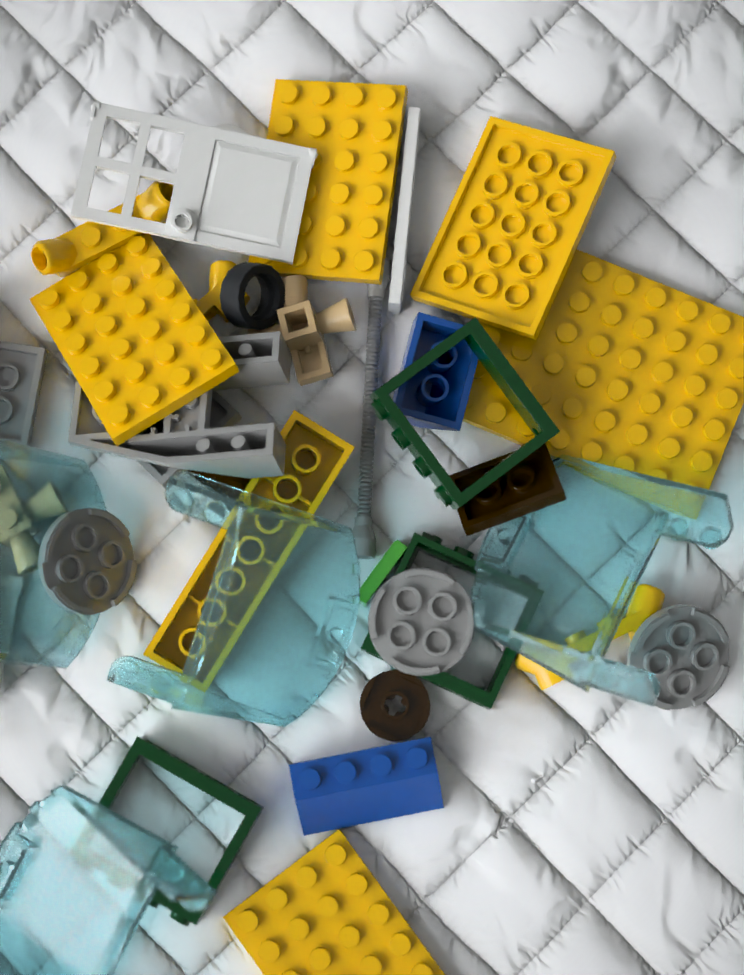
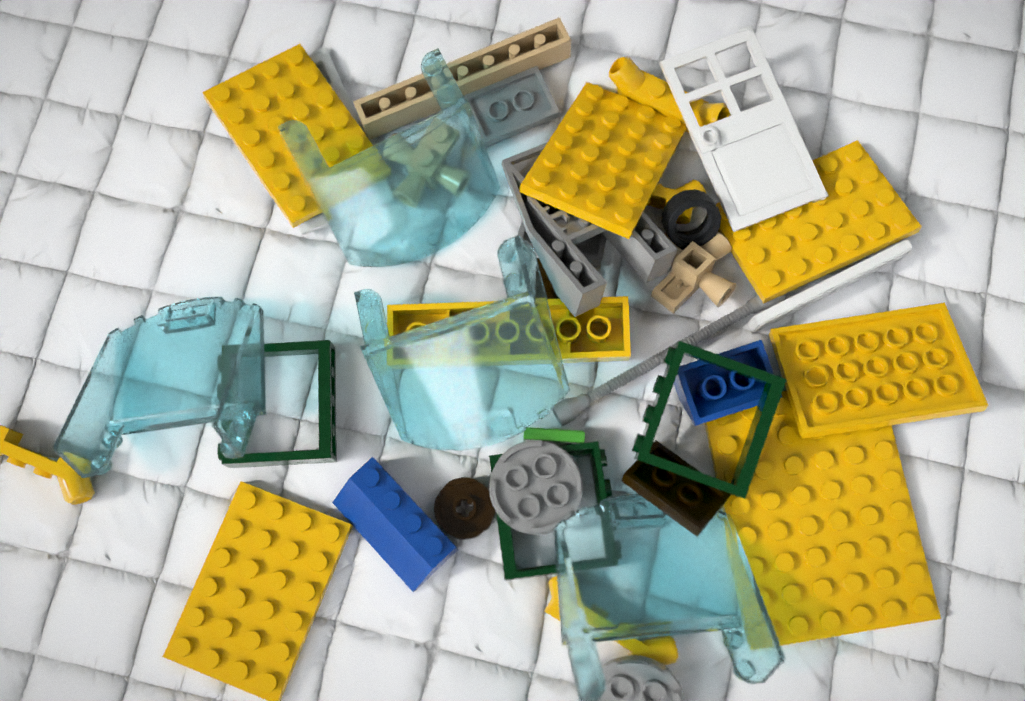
camera: 60 degrees right, 5 degrees down
light grey tile [38,508,137,615] -> none

